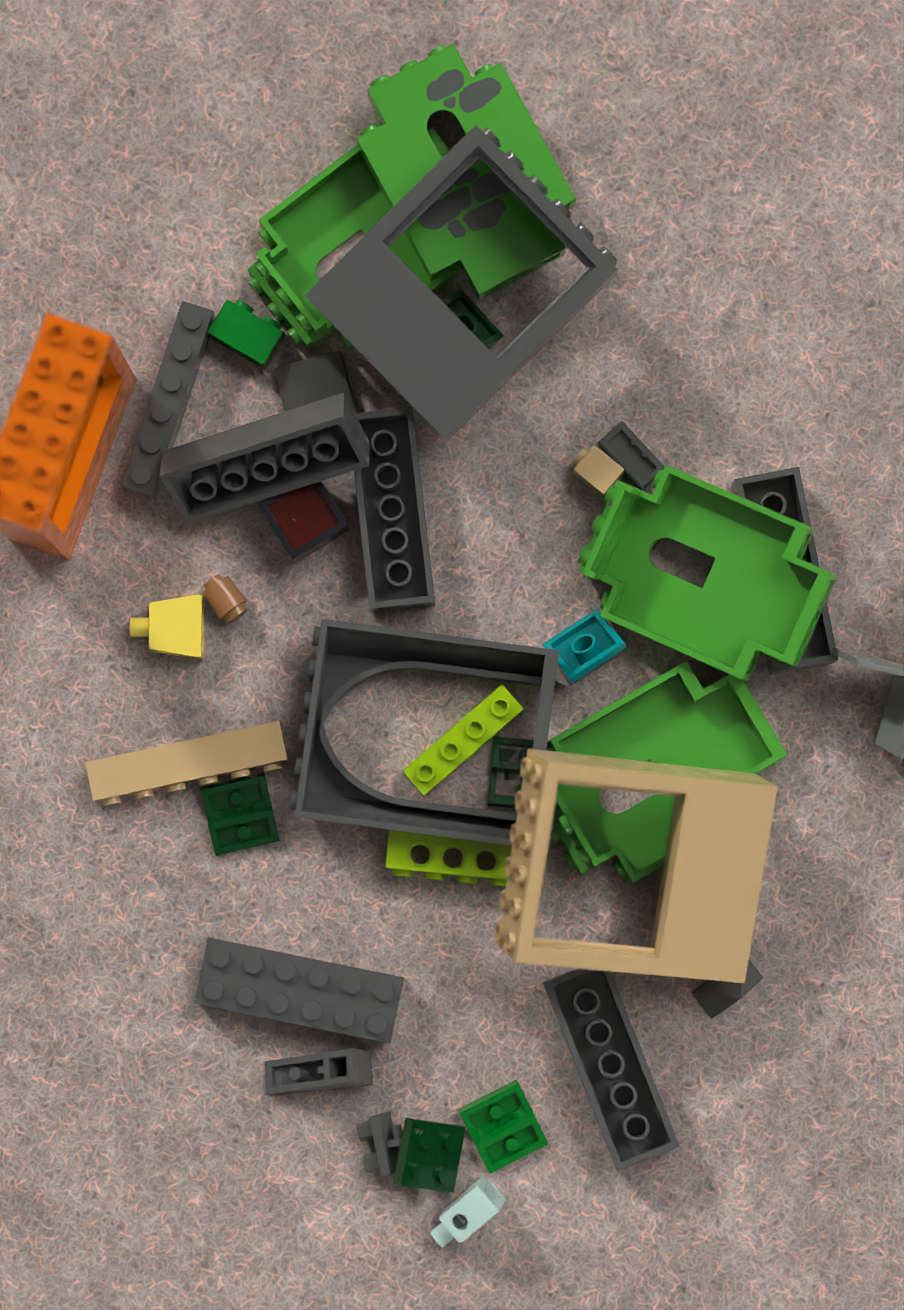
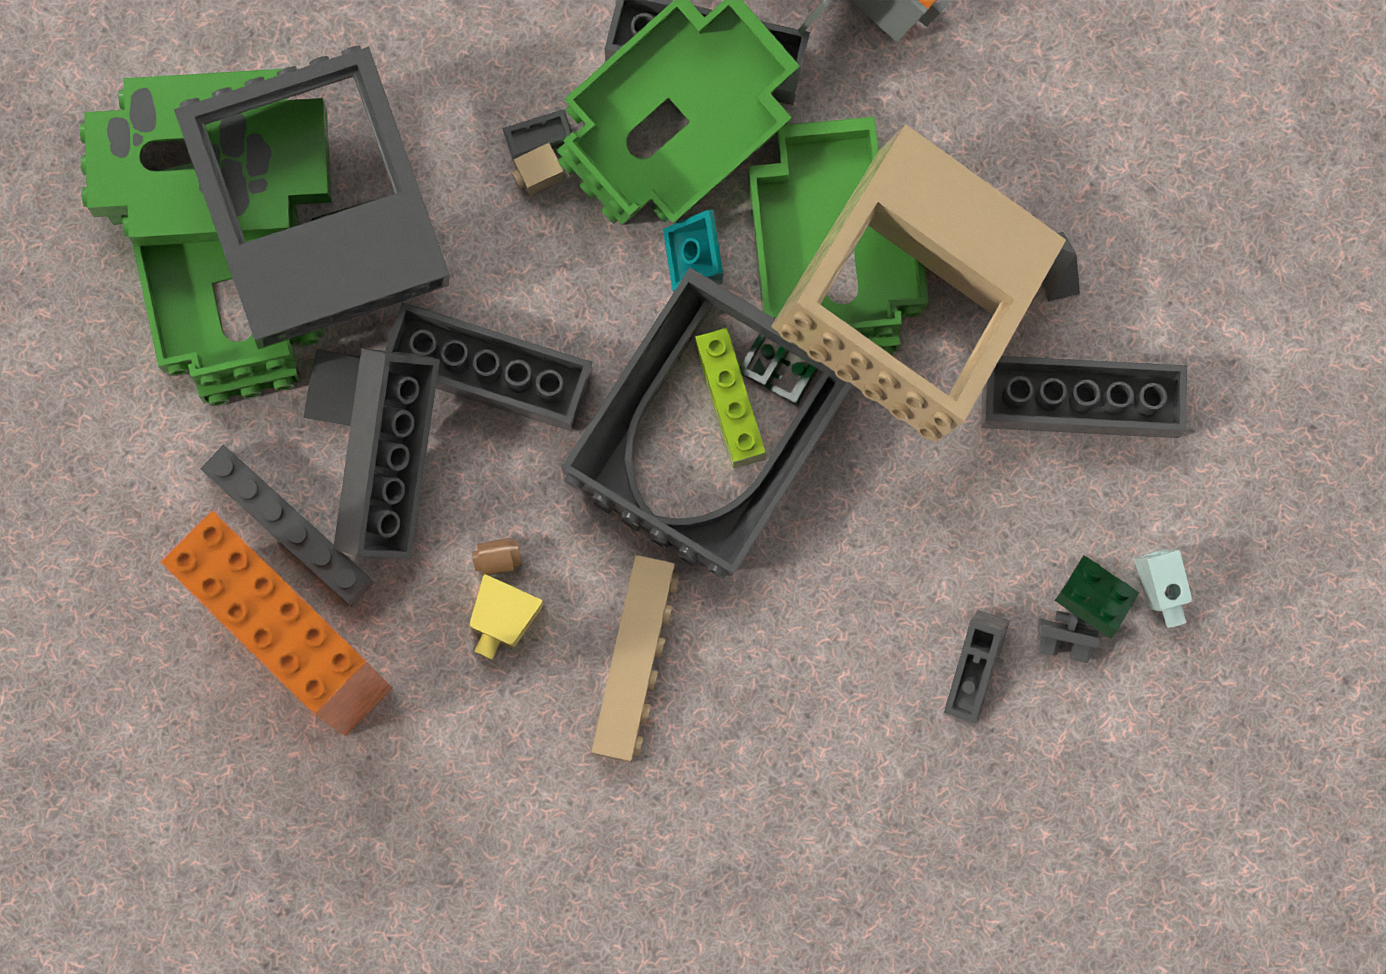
camera: 70 degrees left, 5 degrees down
dark grey brick [194,938,404,1043] -> none
dark green slope [200,773,280,856] -> none
green brick [207,299,285,370] -> none
clear red piece [258,481,350,564] -> none
lime brick [385,829,512,887] -> none
green slope [458,1080,549,1174] -> none

